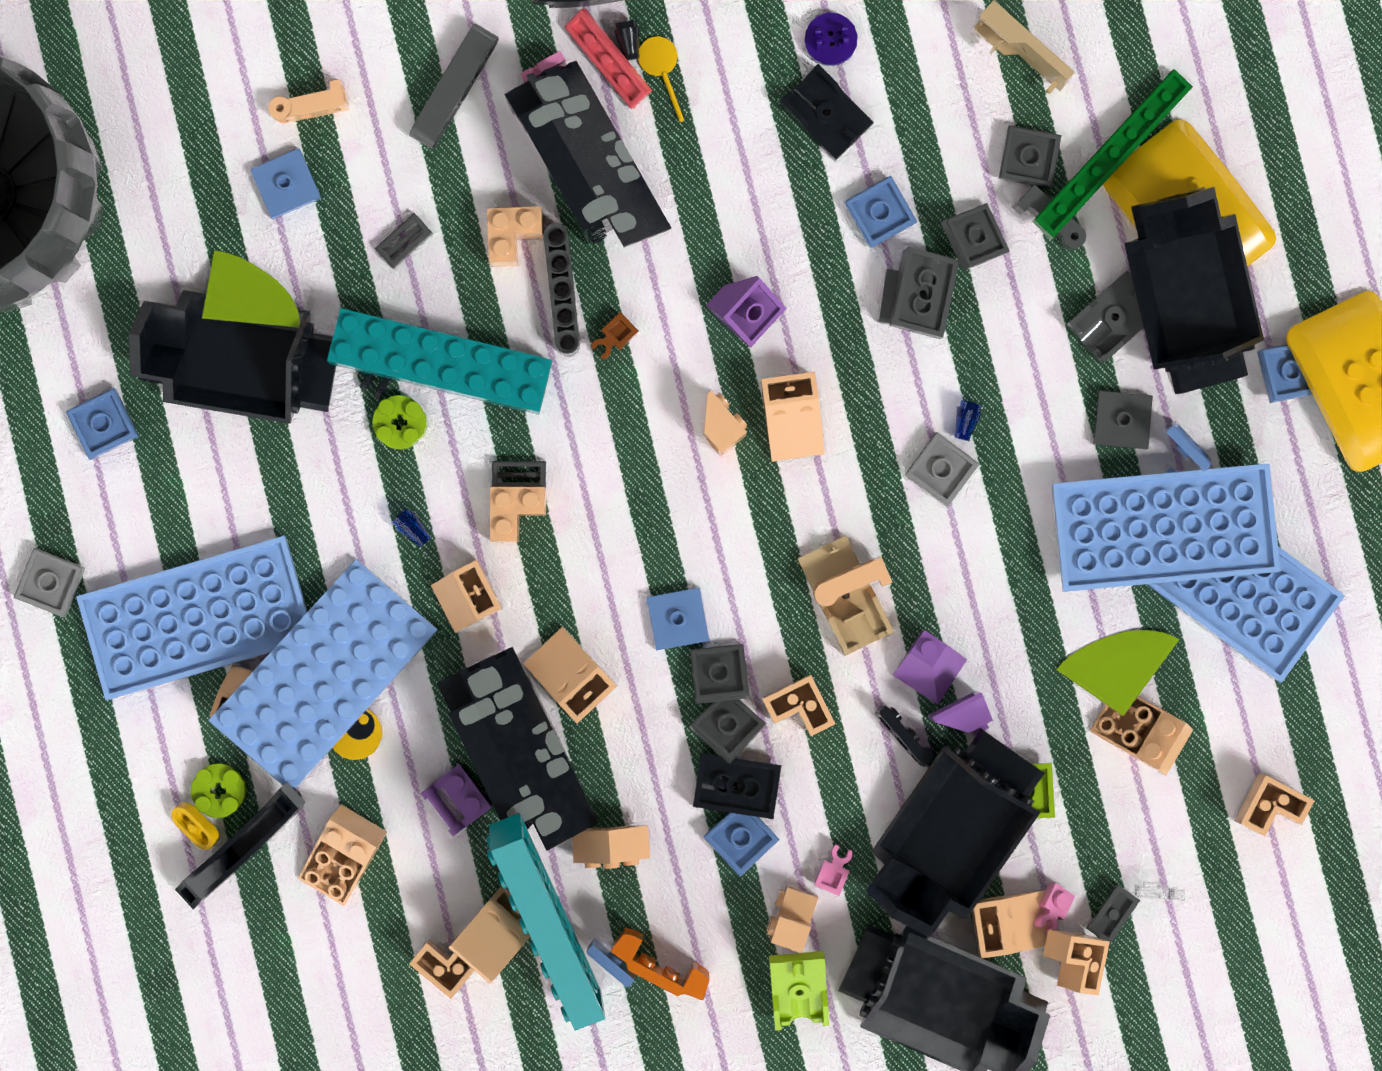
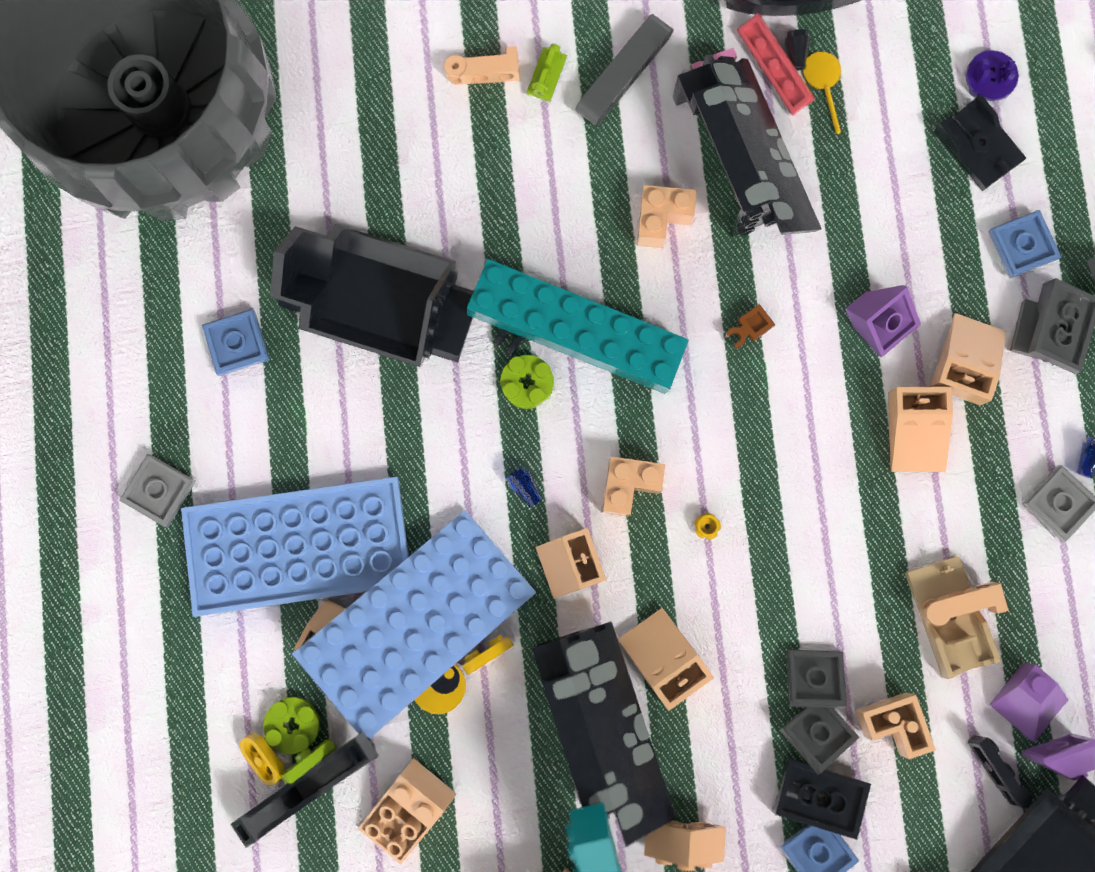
camera: 10 degrees right, 5 degrees down
lime sticker [202,250,300,327] -> none
medium blue plate [250,148,322,220] -> none
dark grey tile [375,213,433,269] -> none
medium lavender plate [420,764,492,837] -> none
dark grey tile [492,461,546,488] -> none
dark grey beam [544,223,581,357] -> none
medium blue plate [647,588,709,651] -> none
light nougat slope [704,390,747,457] -> none
none -> lime plate [279,739,336,784]
none -> yellow plate [462,634,514,675]
none -> lime hinge [526,43,568,102]
none -> yellow plate [694,513,721,540]
none -> light nougat slope [929,313,1006,406]

